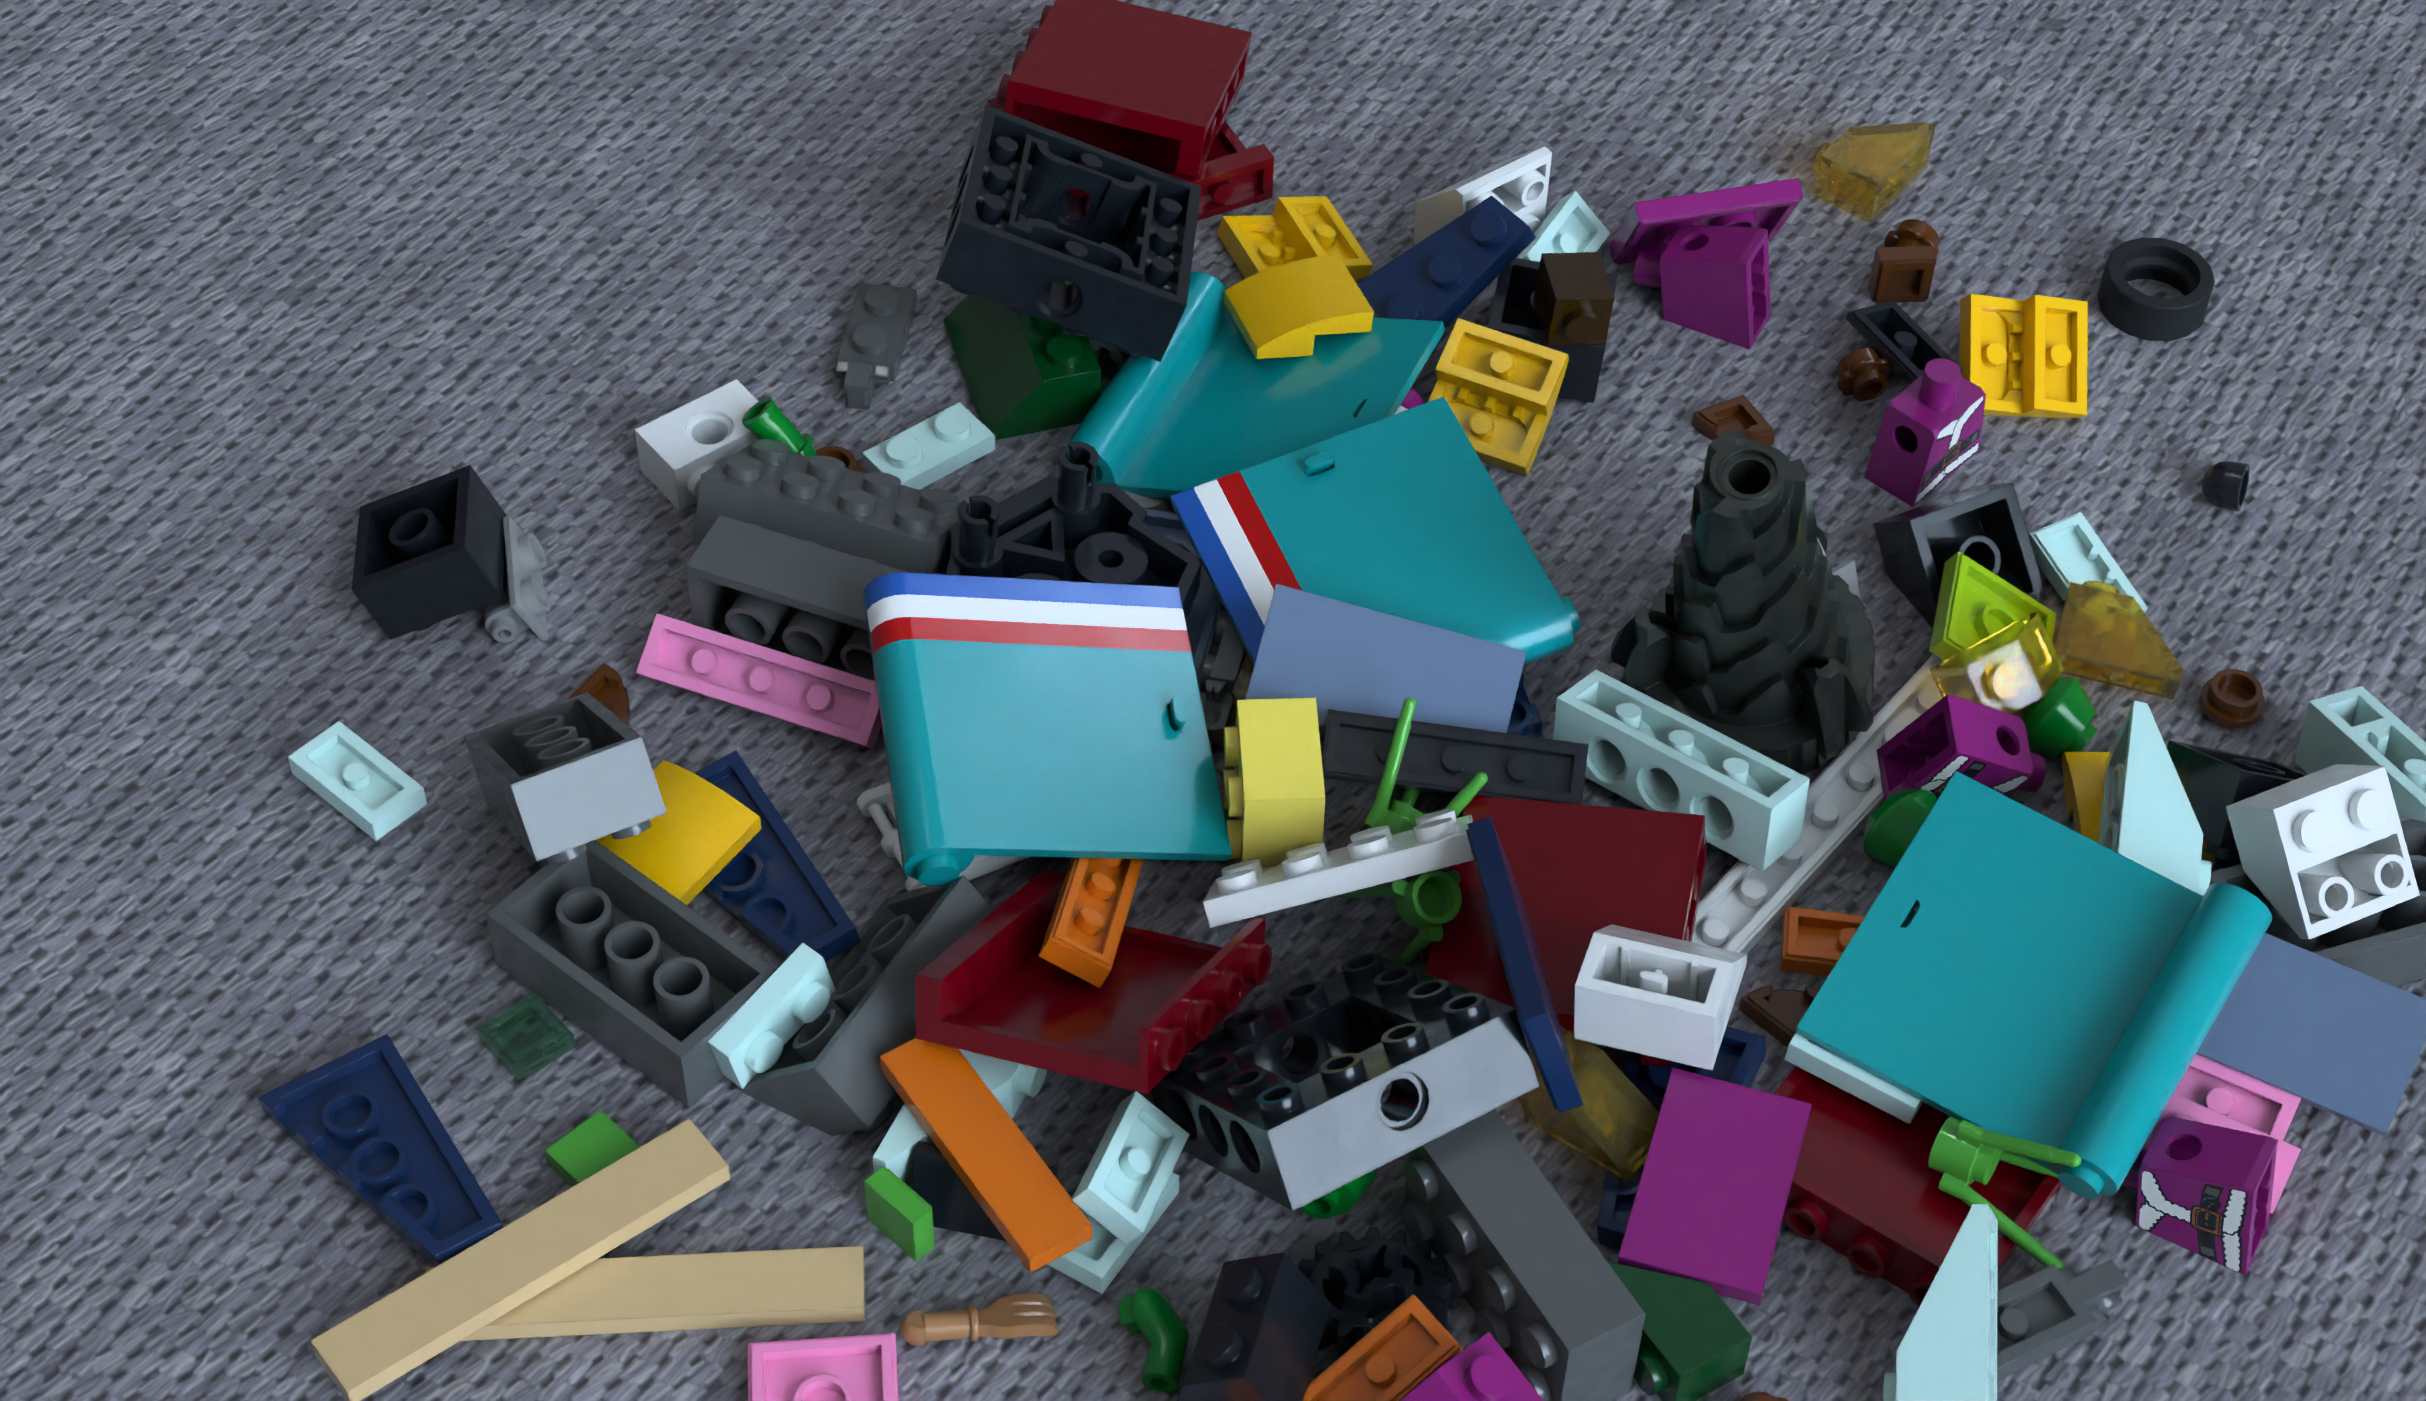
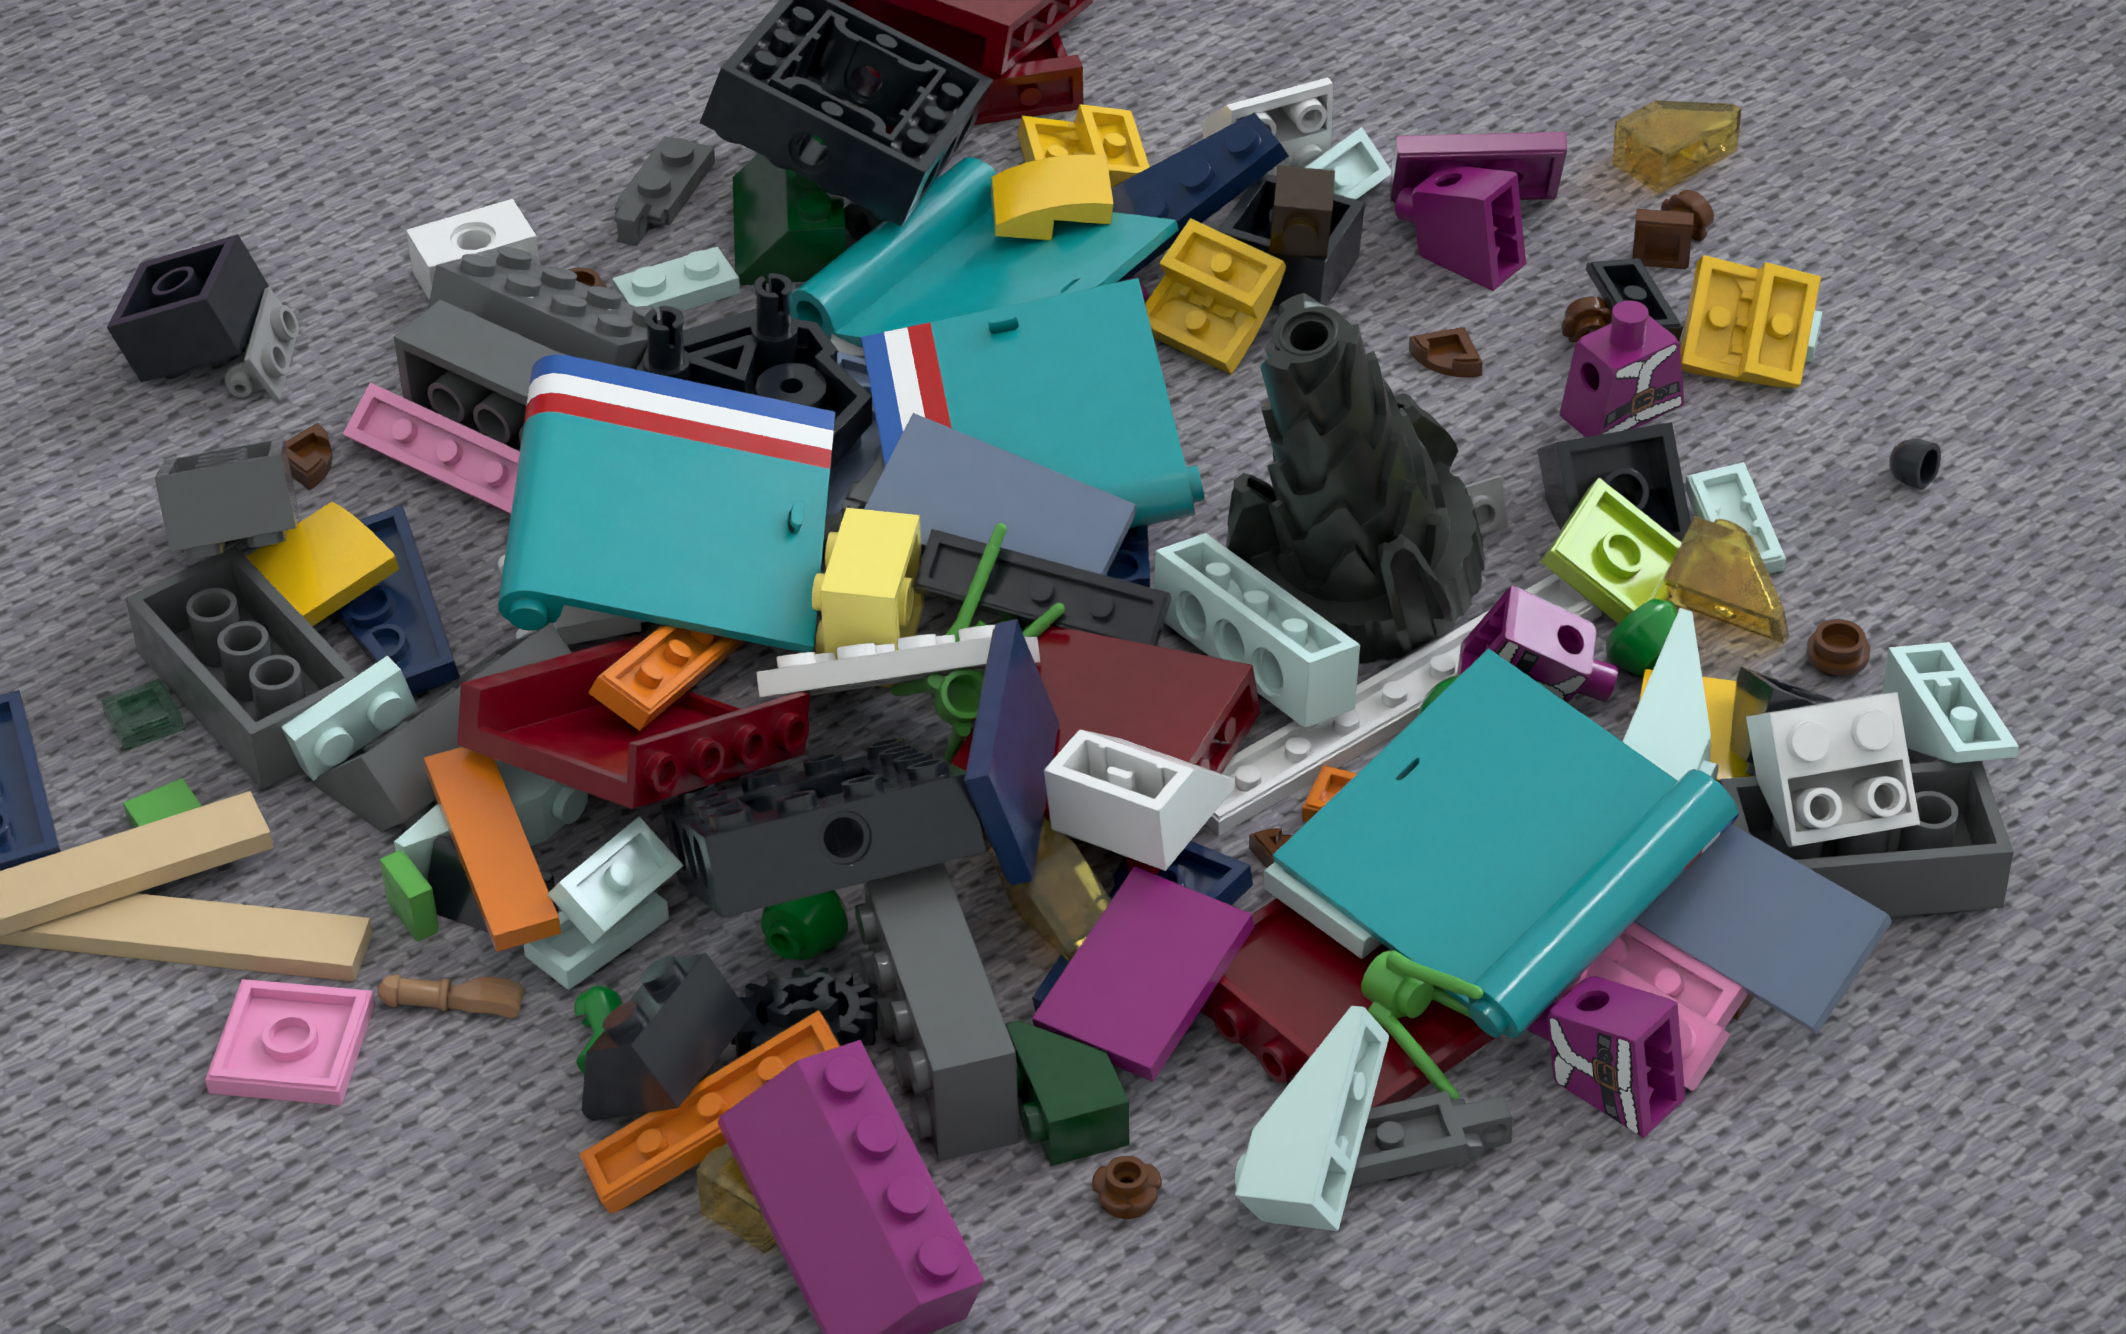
camera: 15 degrees right, 5 degrees down
light aqua plate [288,721,427,841] -> none
green pin [741,397,817,457] -> none
clear yellow slope [1929,612,2064,714] -> none
black tyre [2097,237,2215,341] -> none

